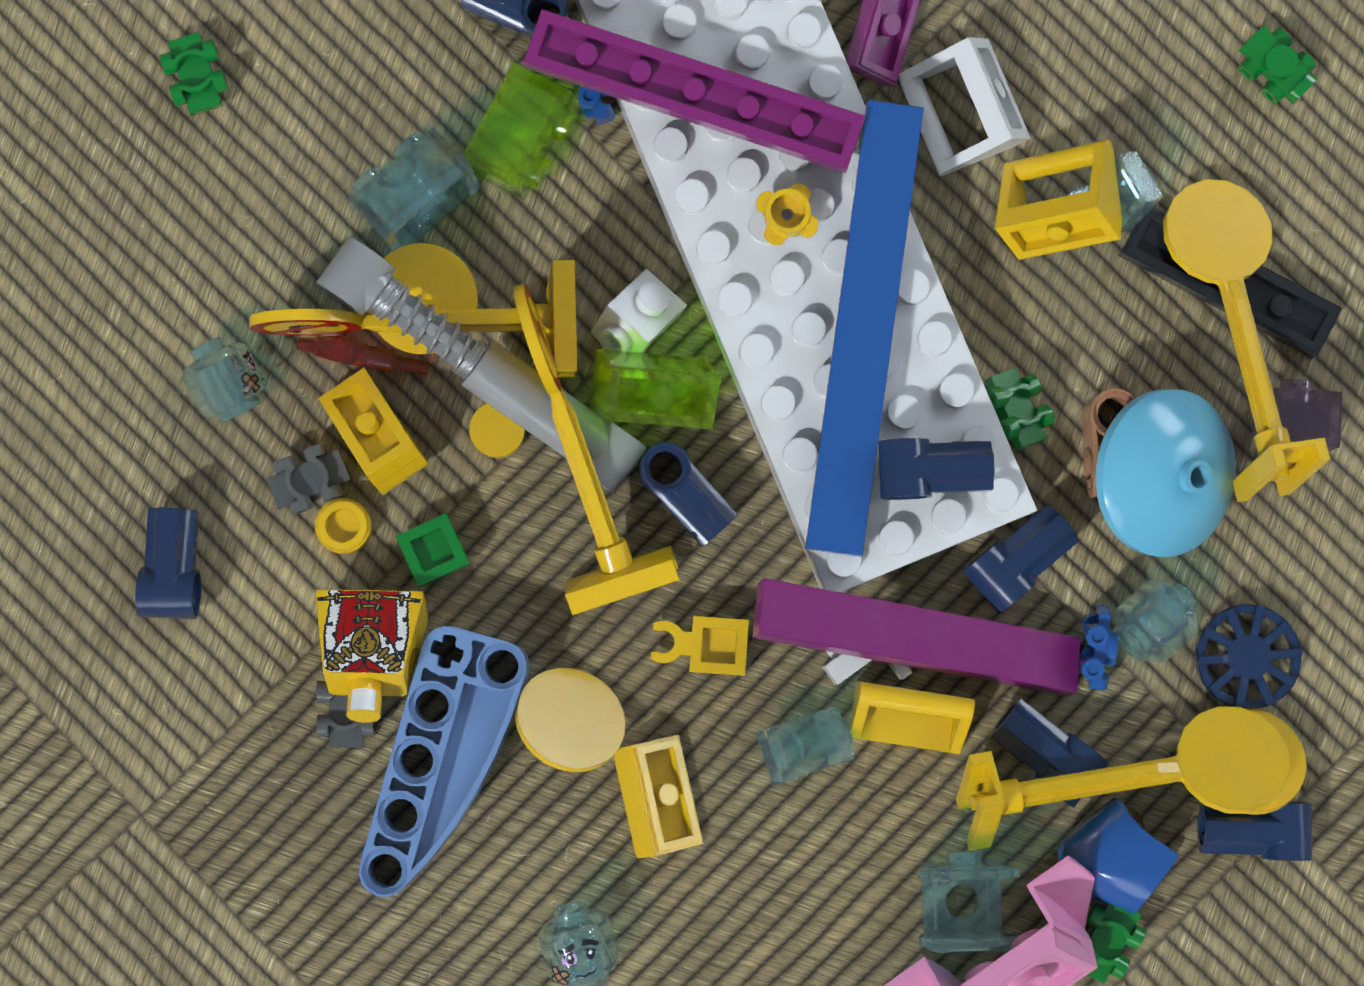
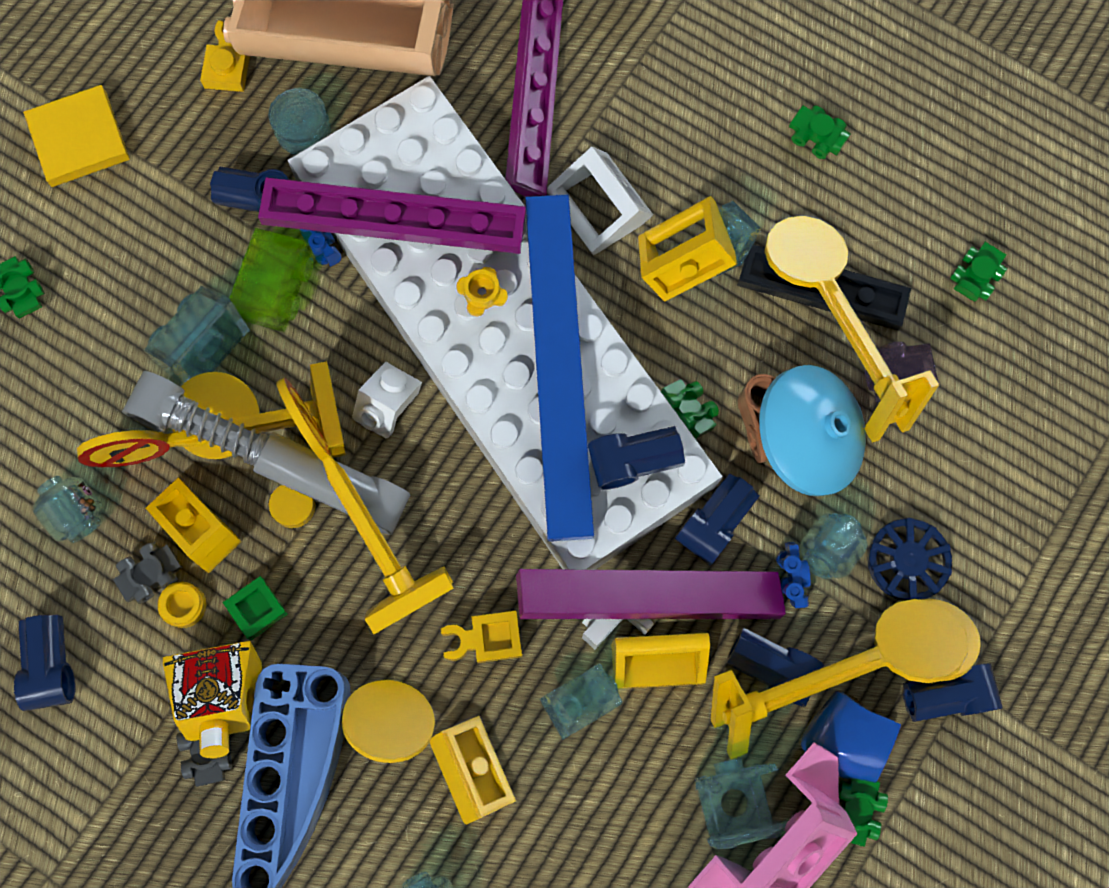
camera: 15 degrees left, 10 degrees down
clear red hand [297,336,429,375] -> none
clear neon green brick [589,349,721,429] -> none
dark blue piece [638,442,738,547] -> none

